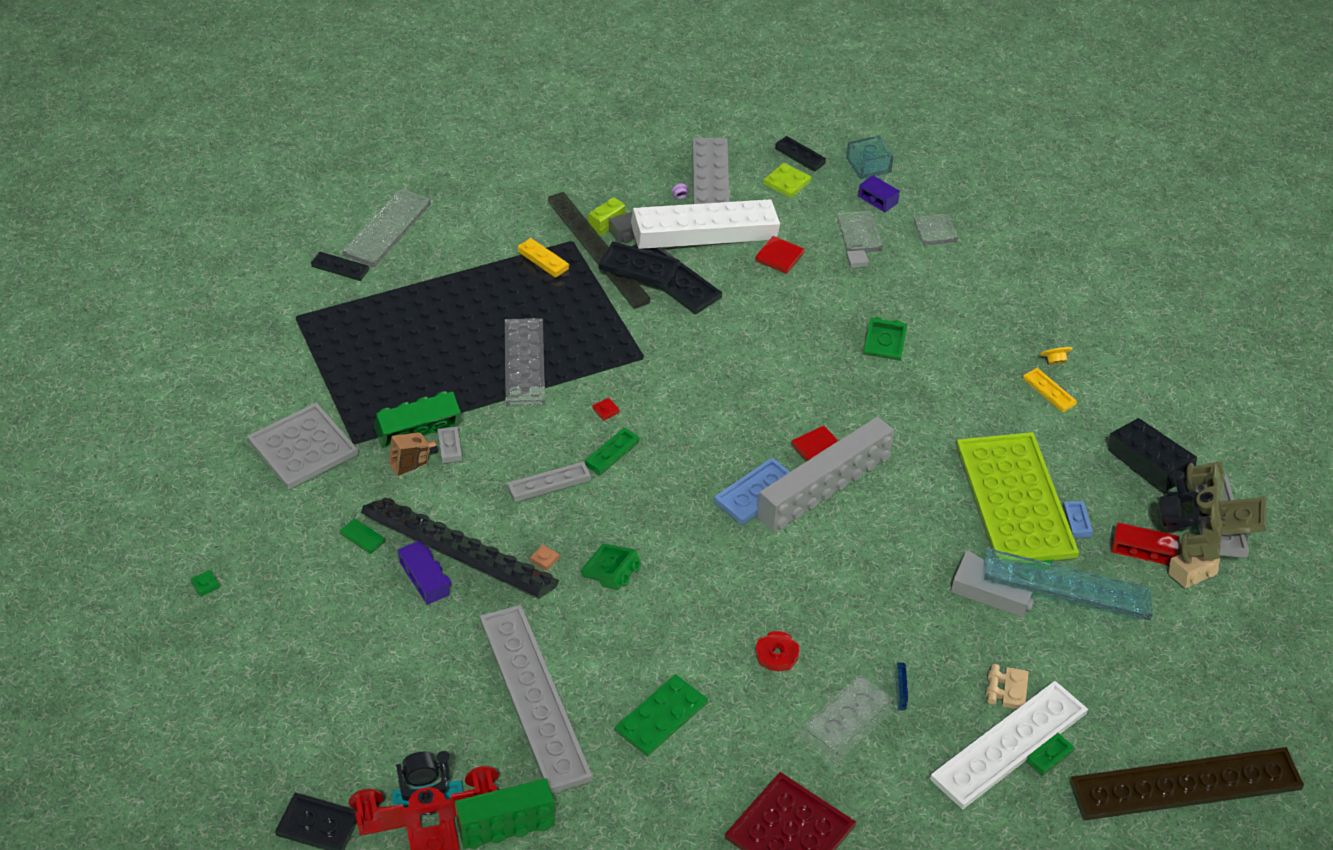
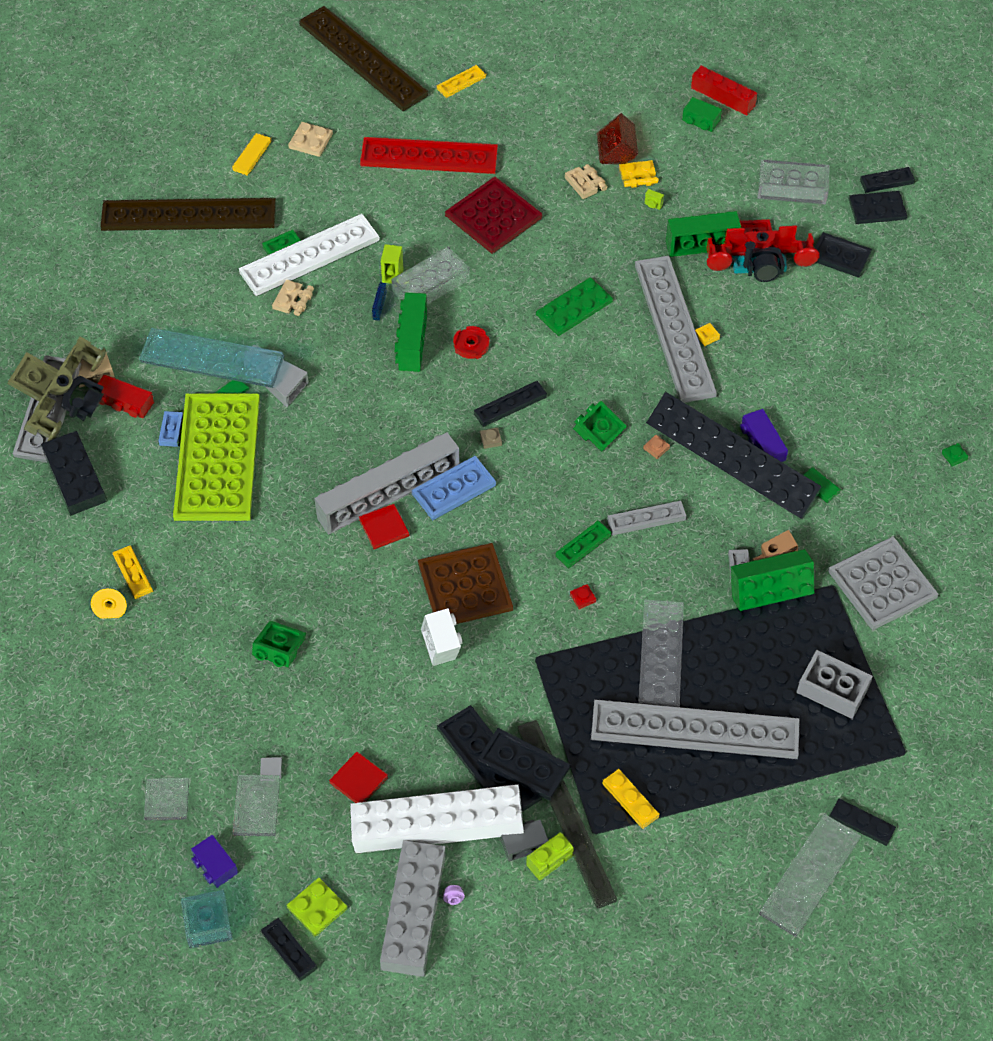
camera: 170 degrees left, 10 degrees up
none -> lime brick [381,244,403,285]
none -> green brick [395,292,427,372]
none -> reddish brown plate [418,543,513,624]
none -> white brick [421,609,463,666]
none -> black plate [474,381,547,427]
none -> dark tan plate [480,428,502,449]
none -> light grey plate [591,700,799,759]
none -> yellow plate [695,323,720,346]
none -> light grey brick [797,650,873,719]

